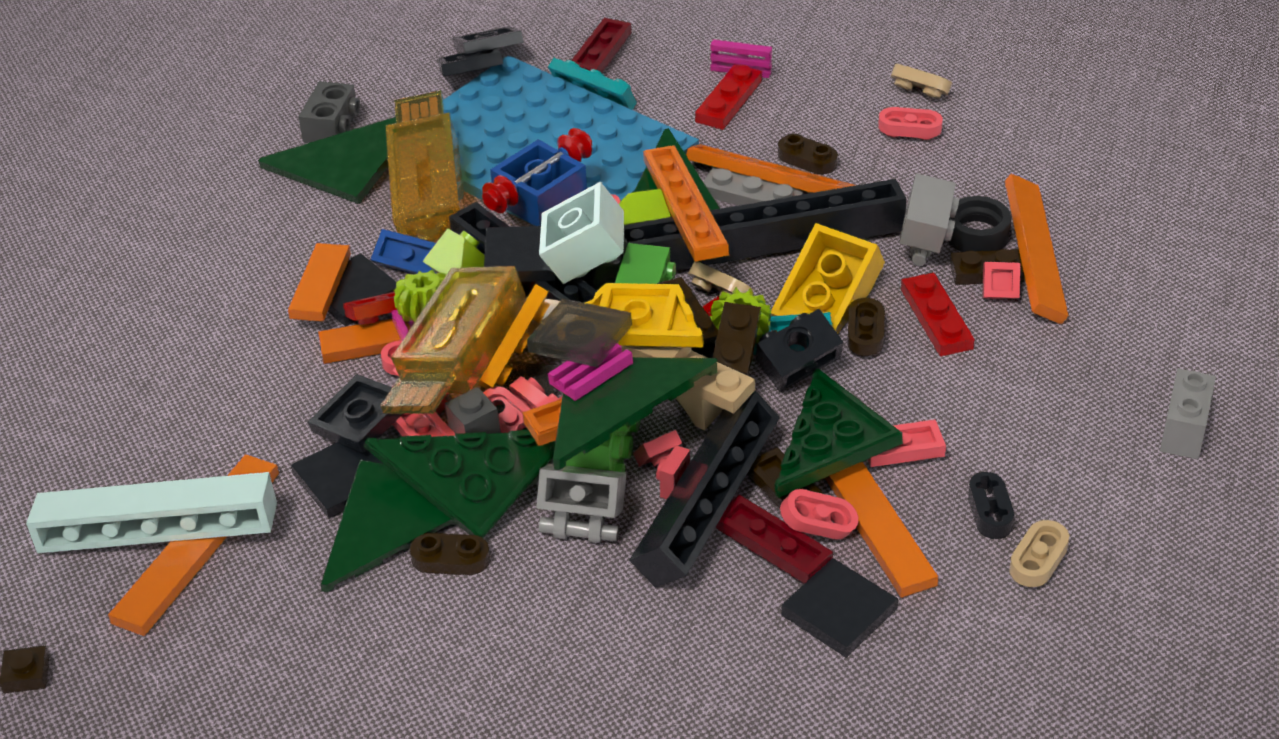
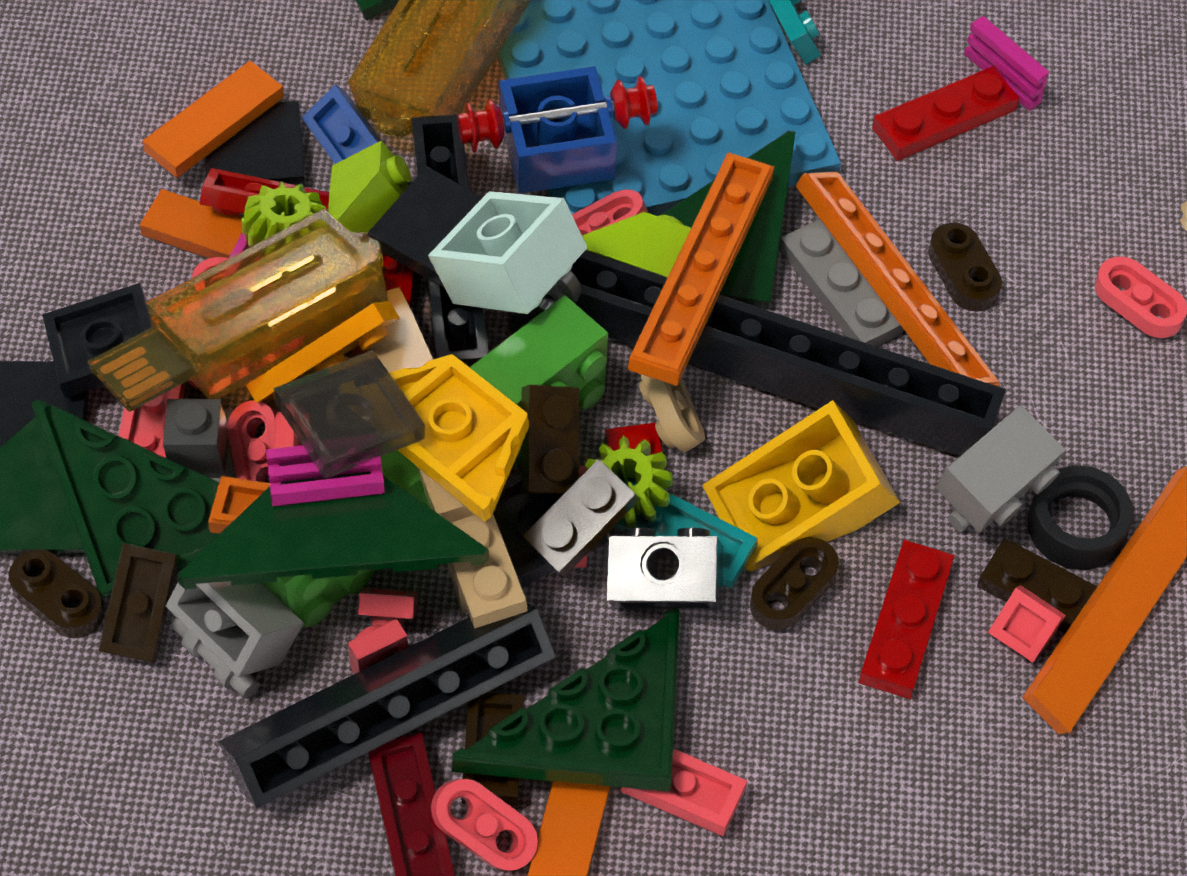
camera: 30 degrees right, 15 degrees up
none -> dark brown plate [99,543,180,662]

